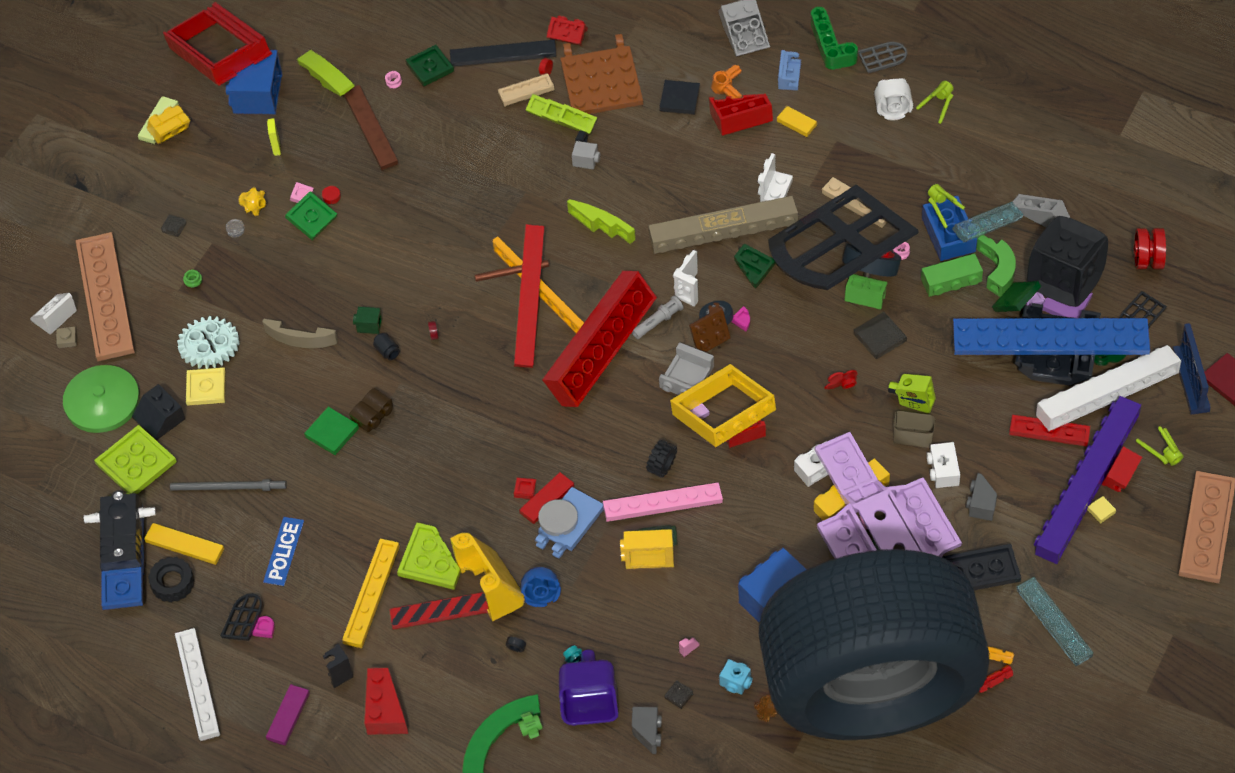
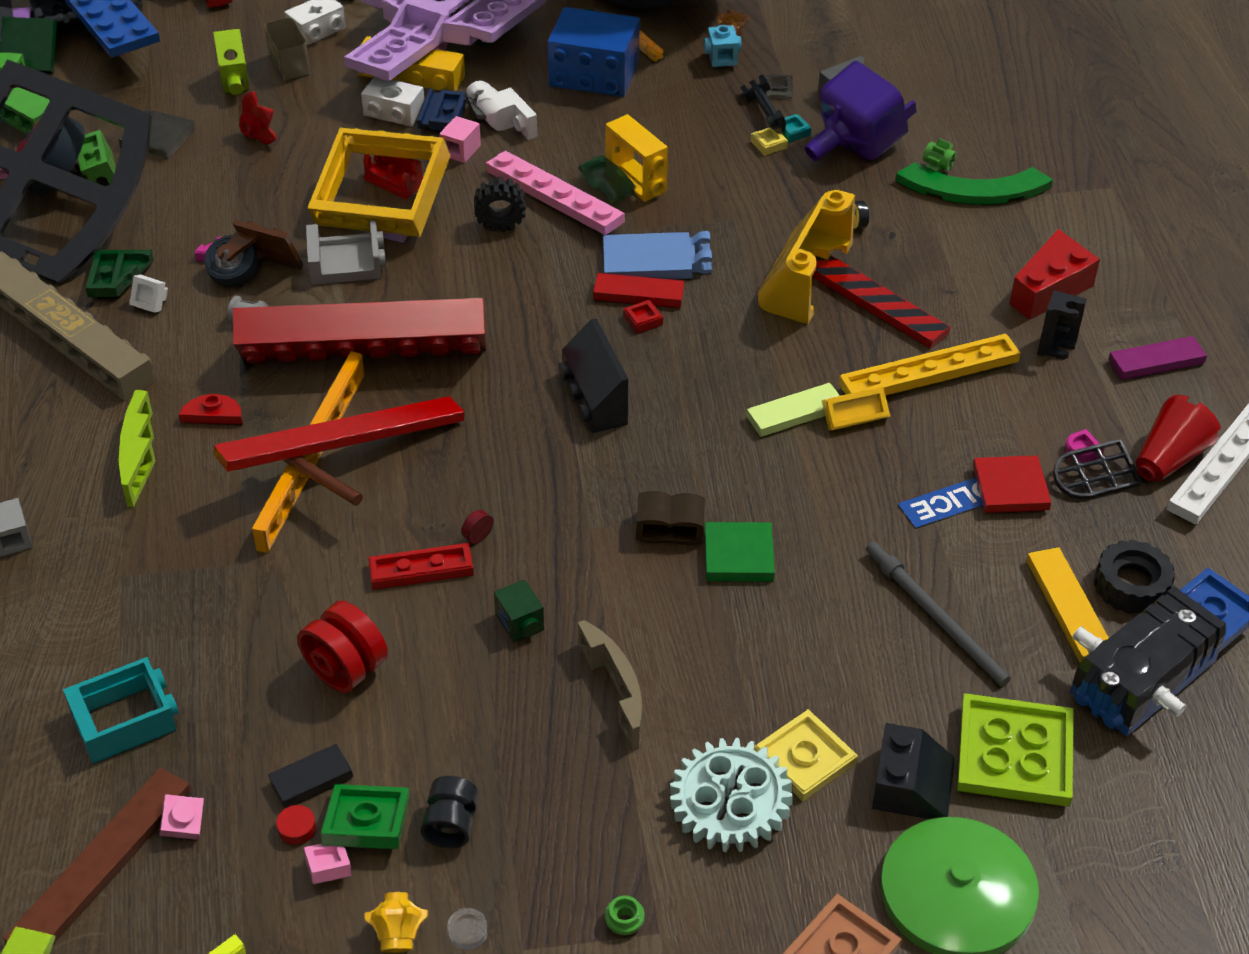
camera: 130 degrees left, 10 degrees down
black brick [373,333,400,360] -> none
lime plate [397,523,461,590] -> none
blue cylinder [520,567,561,607] -> none
light grey tile [539,500,578,536] -> none
teal plate [563,645,582,663] -> none
white bracket [673,250,698,307] -> none
bright pink tile [679,638,700,657] -> none
none -> teal window [63,657,179,764]
none -> white tile [129,275,168,313]
none -> bright pink plate [159,794,204,840]
none -> red plate [178,394,243,424]
none -> black tile [268,744,353,809]
none -> red wheel [297,600,388,693]
none -> red tile [368,543,474,590]
none -> dark blue plate [417,89,467,131]
none -> black wheel [420,776,479,849]
none -> bright pink brick [439,116,481,163]
none -> white plate [466,81,538,140]
none -> black slope [558,318,628,433]
none -> black hinge [740,74,786,134]
none -> yellowish green tile [746,383,840,437]
none -> light yellow tile [751,127,788,156]
none -> teal tile [781,114,812,143]
none -> yellow tile [822,386,891,431]
none -> red tile [973,455,1051,513]
none -> red cone [1135,395,1221,482]

